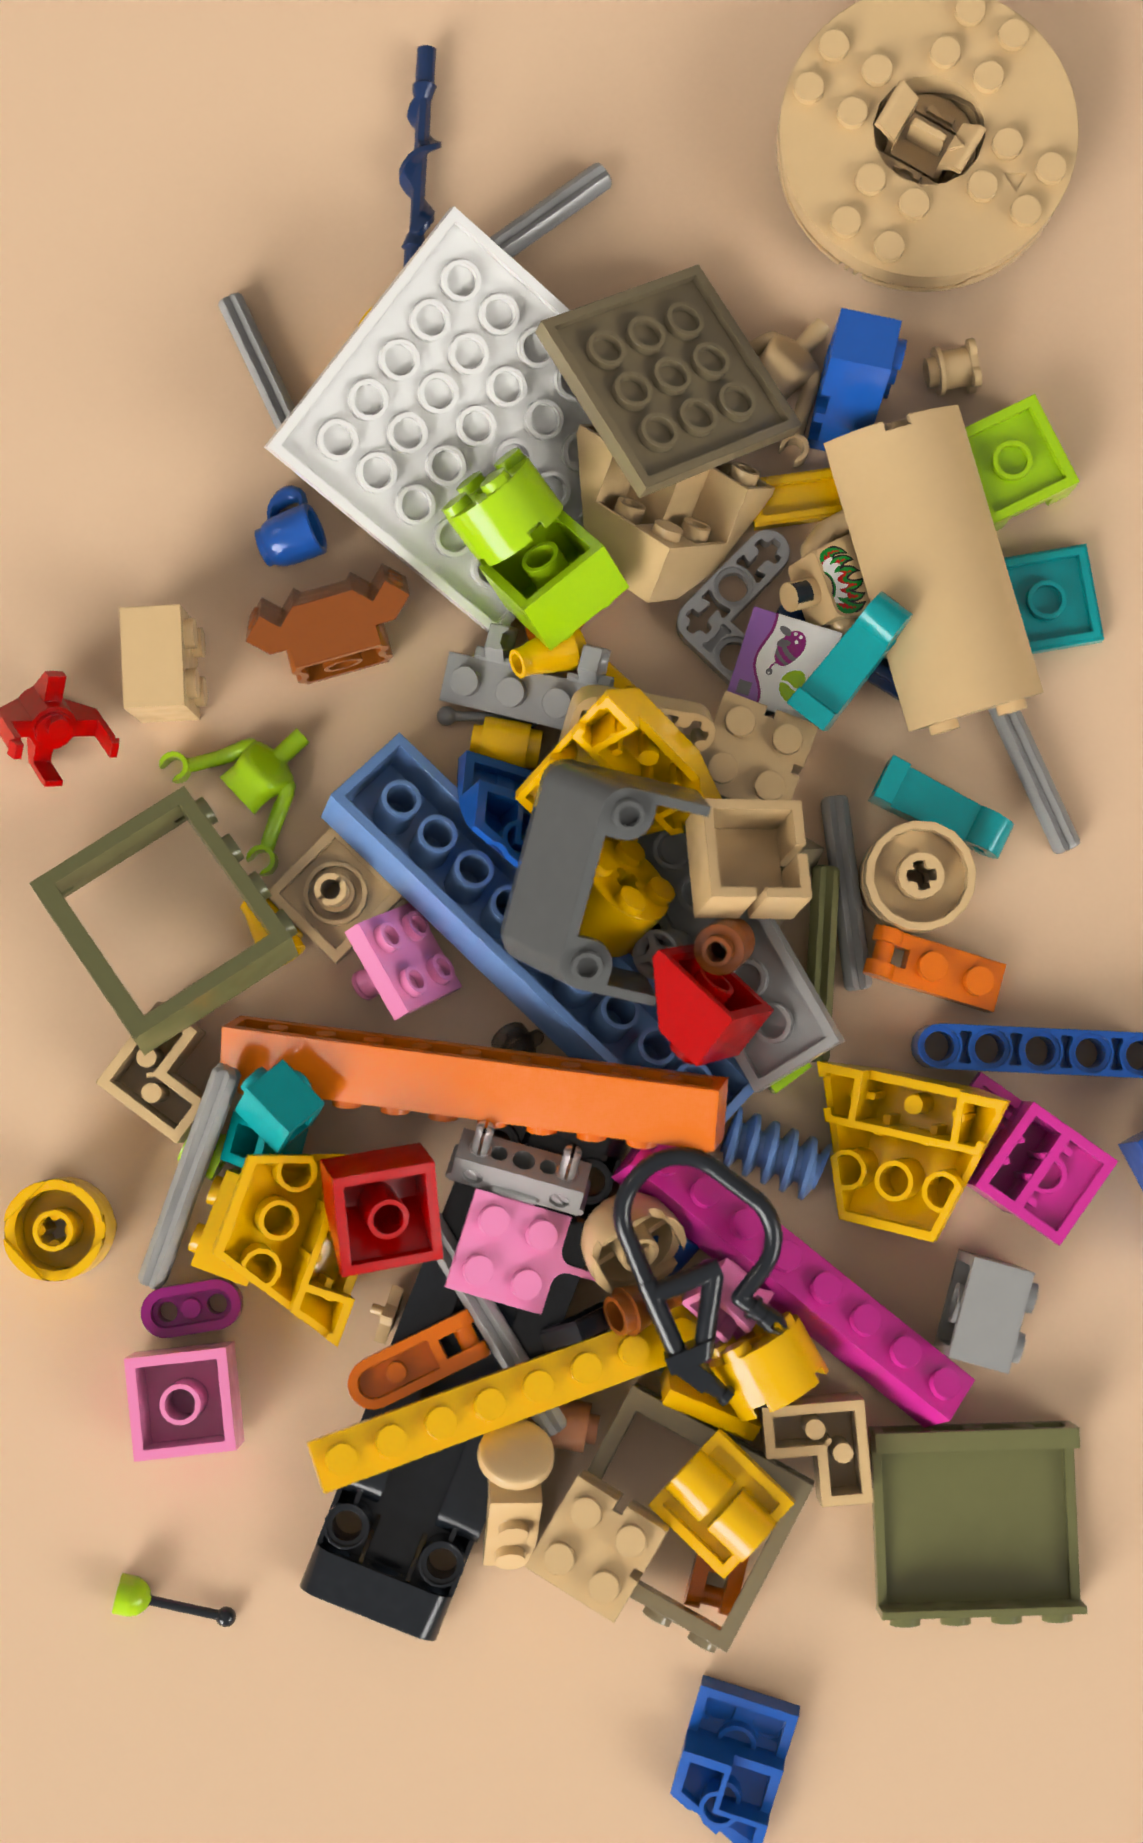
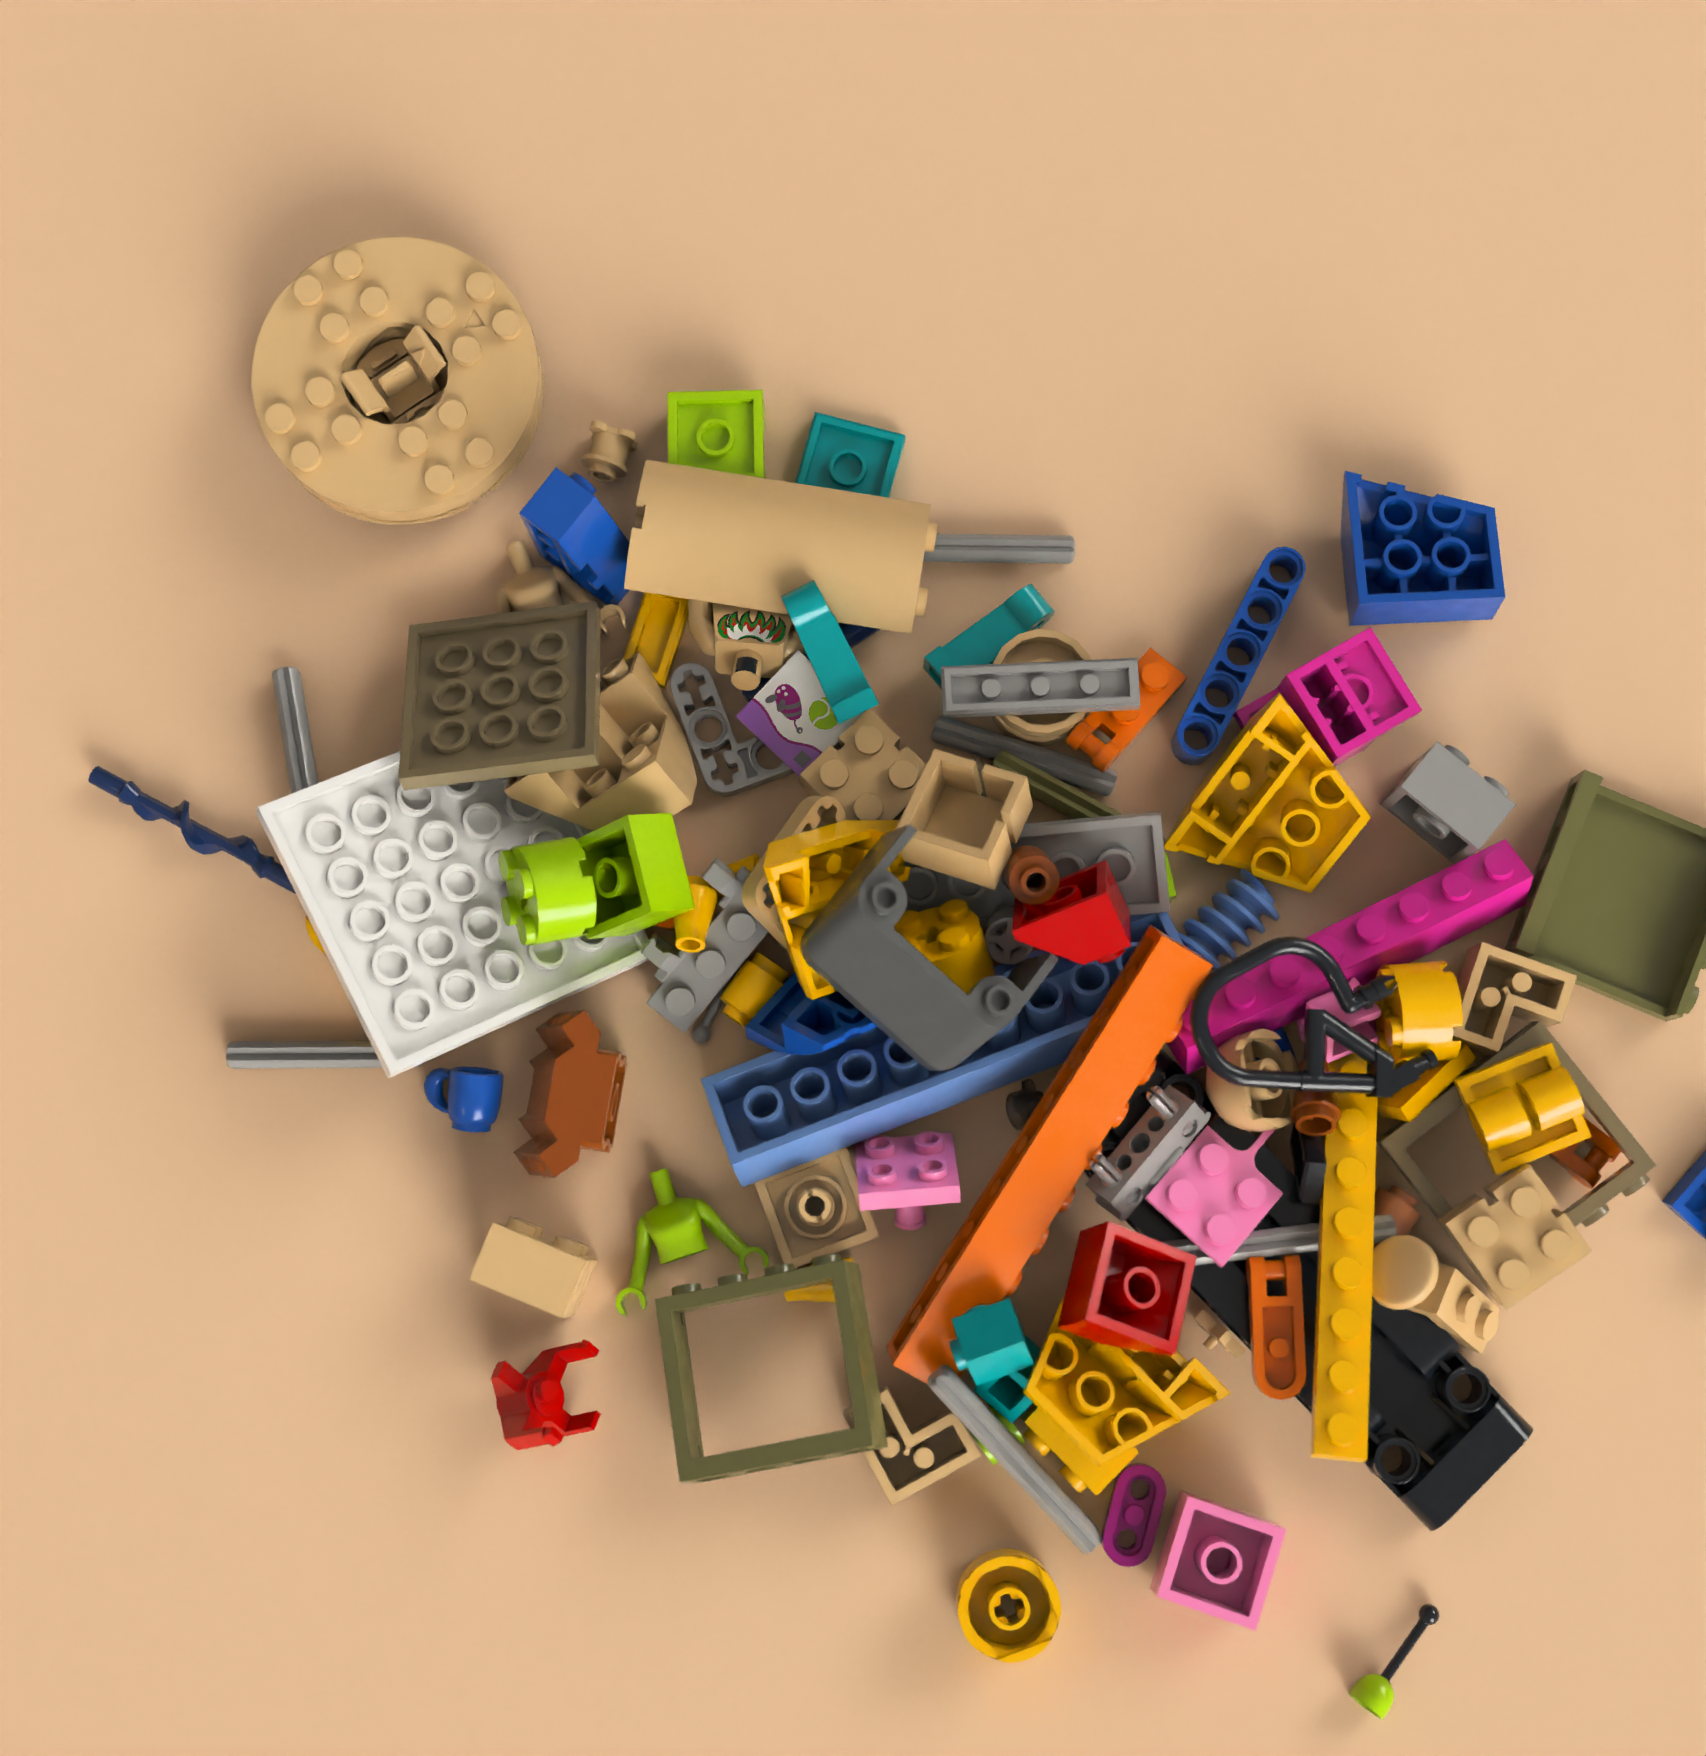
camera: 65 degrees left, 5 degrees down
none -> light grey tile [941,658,1140,718]

